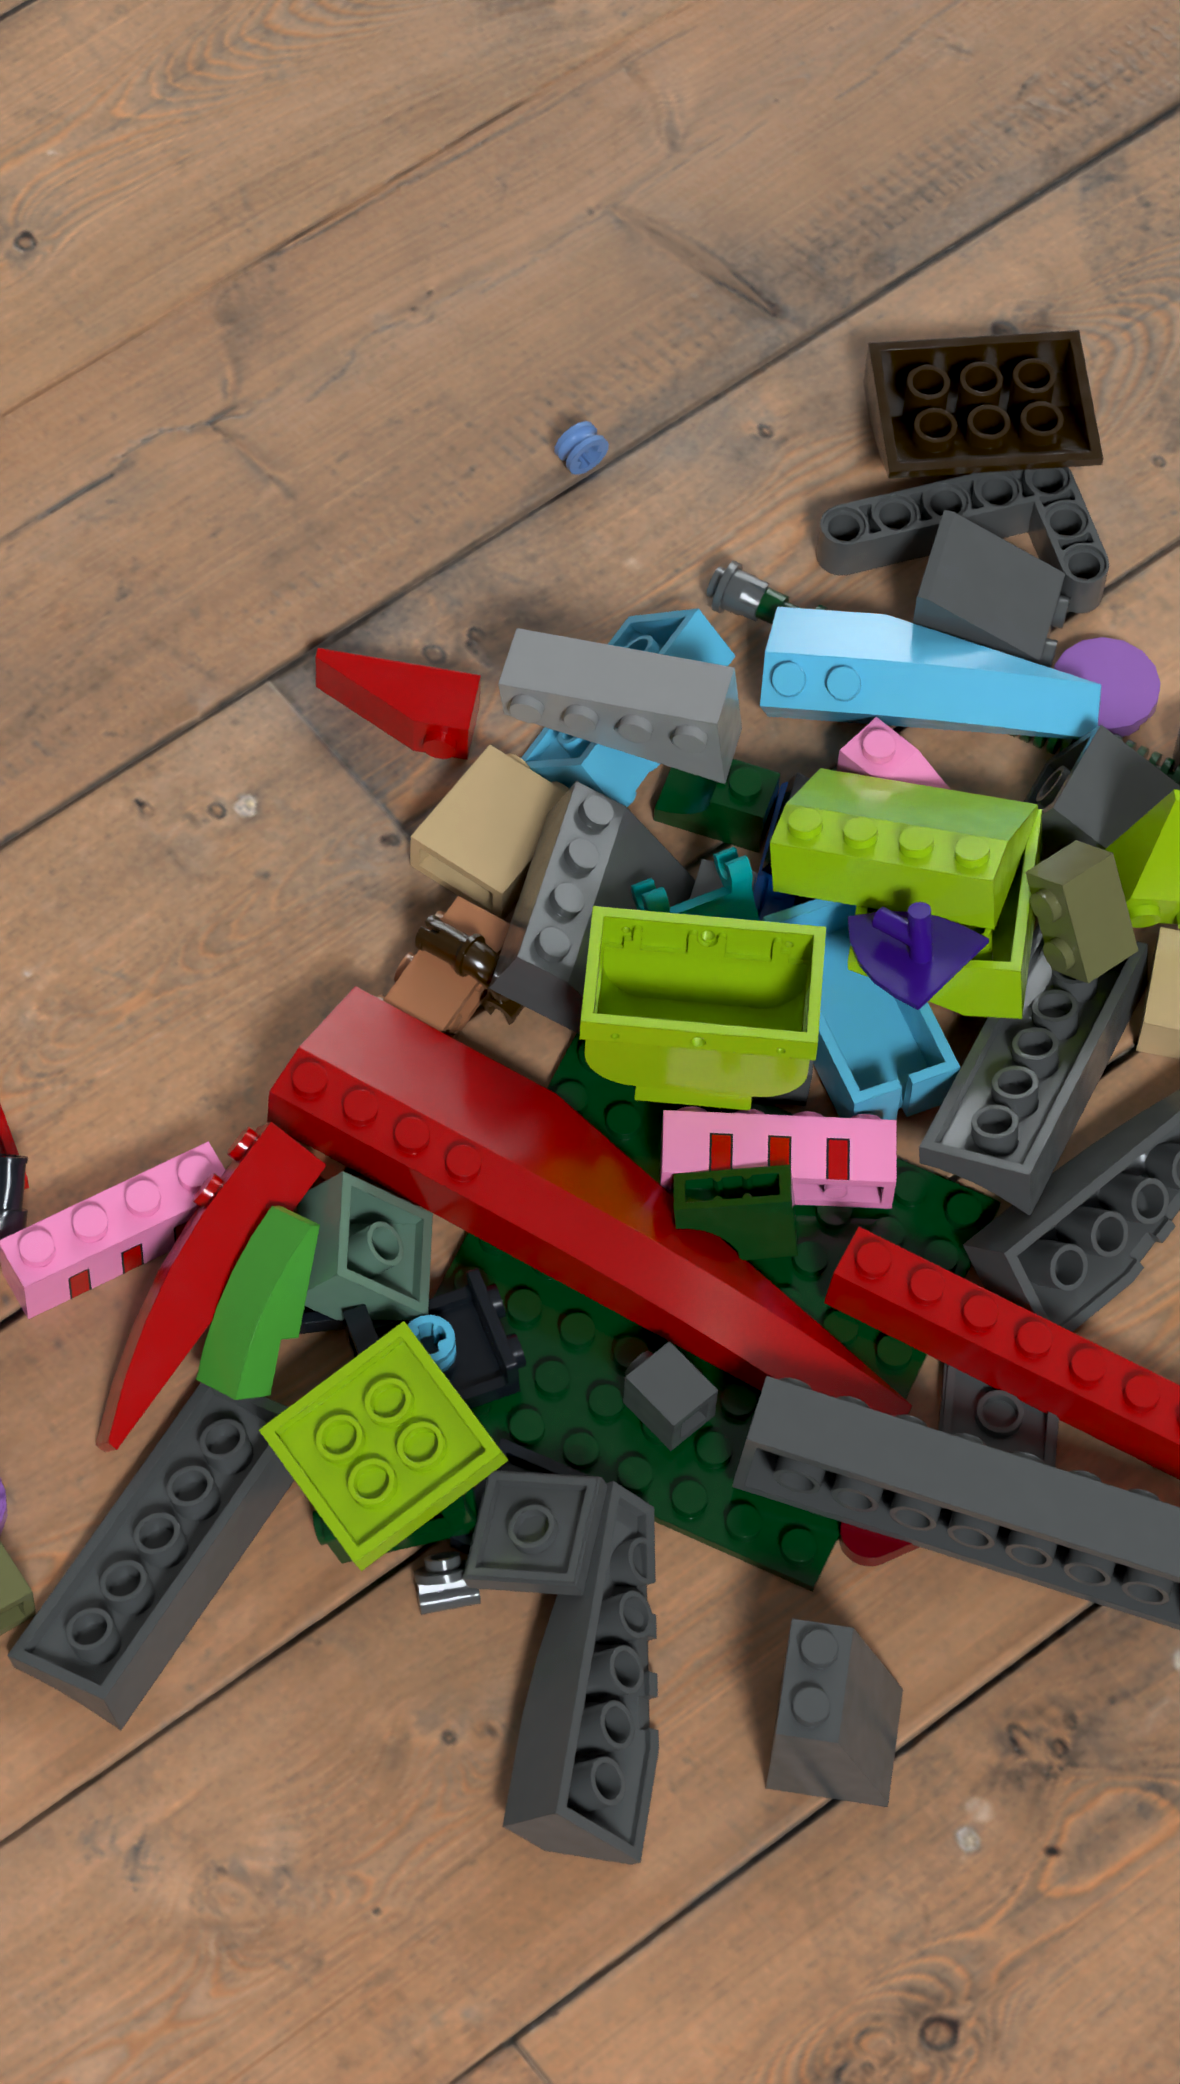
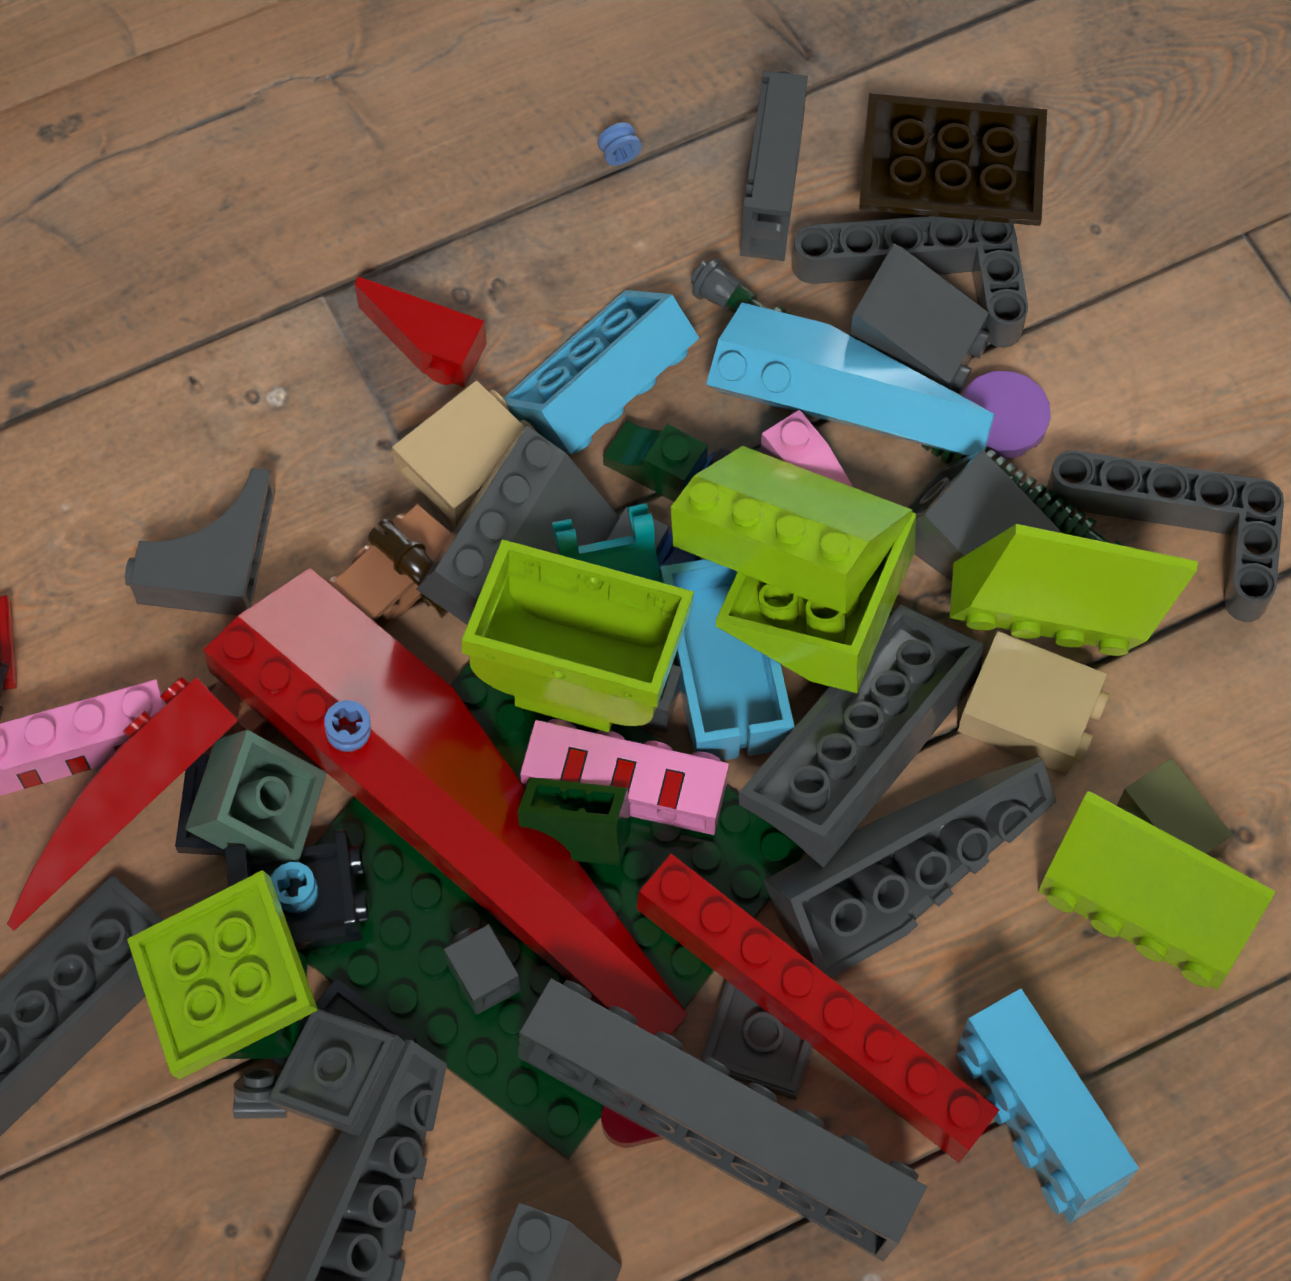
camera: 15 degrees right, 5 degrees up
bright green slope [196,1206,320,1400] -> none
light grey wedge [498,628,742,784] -> none
dark purple shield [847,902,989,1010] -> none
olive brick [1025,840,1139,983] -> none
none -> dark grey arch [125,468,275,616]
none -> medium blue bush [324,700,371,752]
none -> dark grey door [740,71,808,261]

